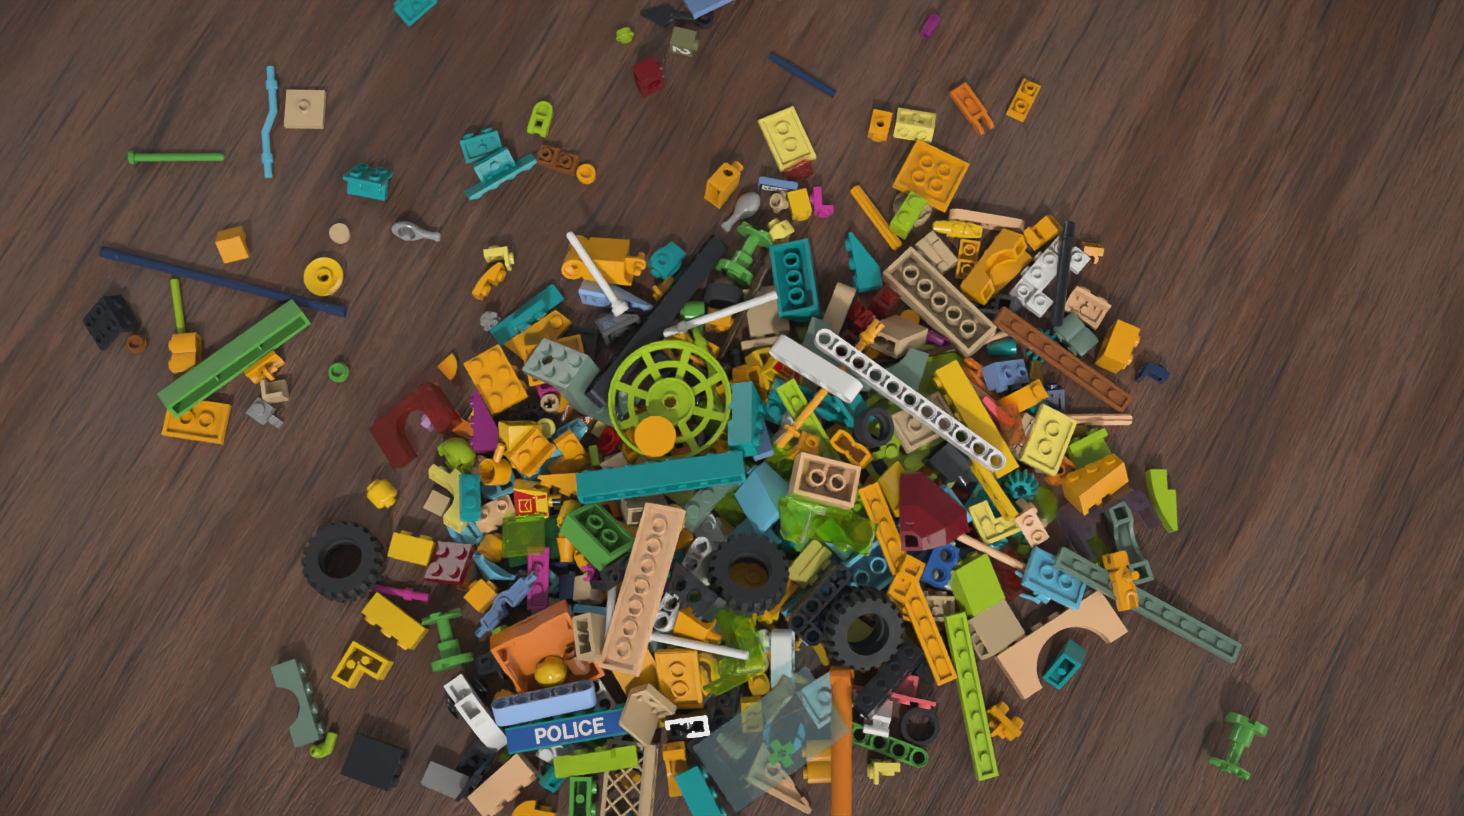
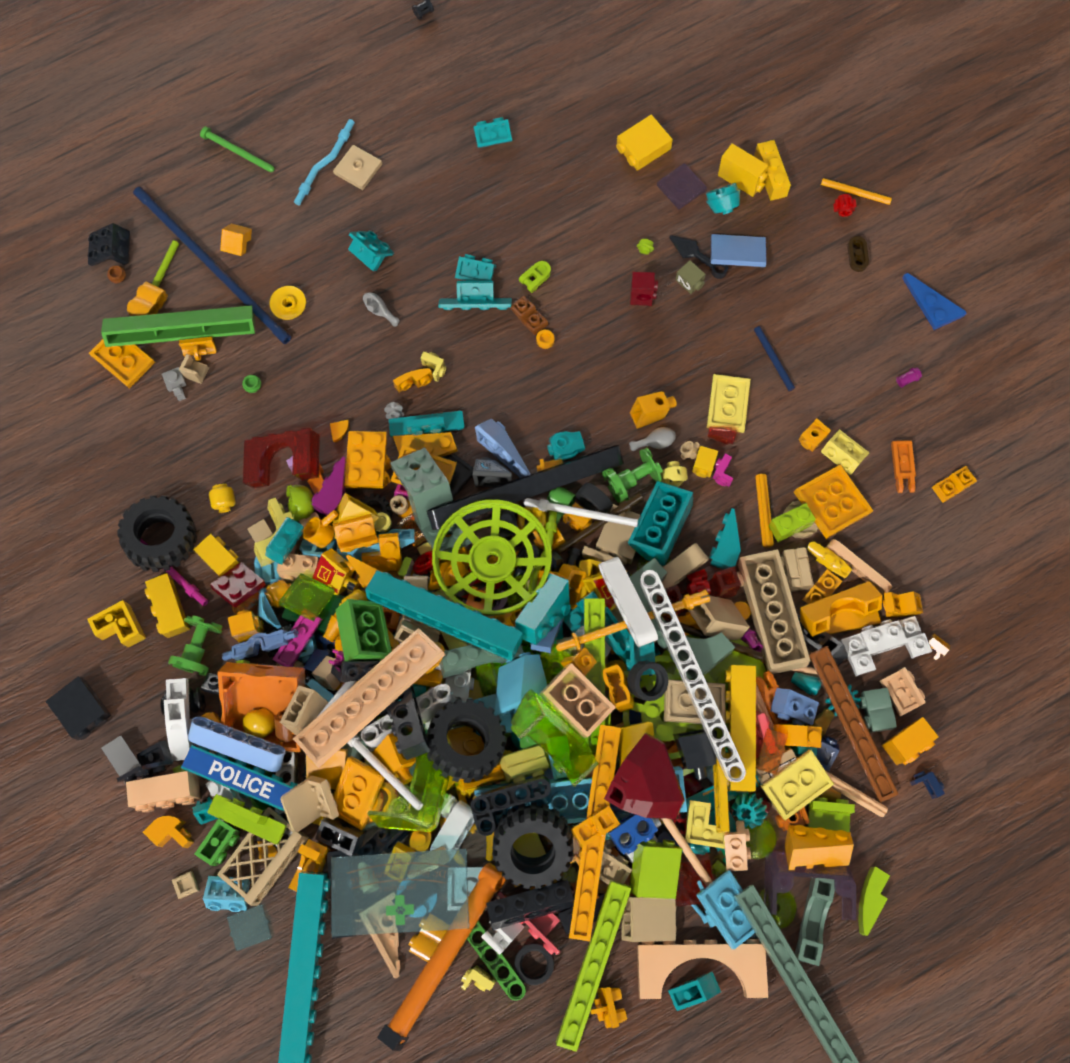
camera: 35 degrees right, 5 degrees down
sand green arch [271,659,325,748] -> none
lime arm [310,732,338,758] -> none
tan tile [329,223,350,244] -> none
light orange piece [561,235,646,286] -> none
white piece [566,232,629,317] -> none
light orange tile [635,416,676,458] -> none
medium blue tile [758,176,798,193] -> none
black axle [1051,221,1076,327] -> none
light orange piece [1102,550,1139,612] -> none

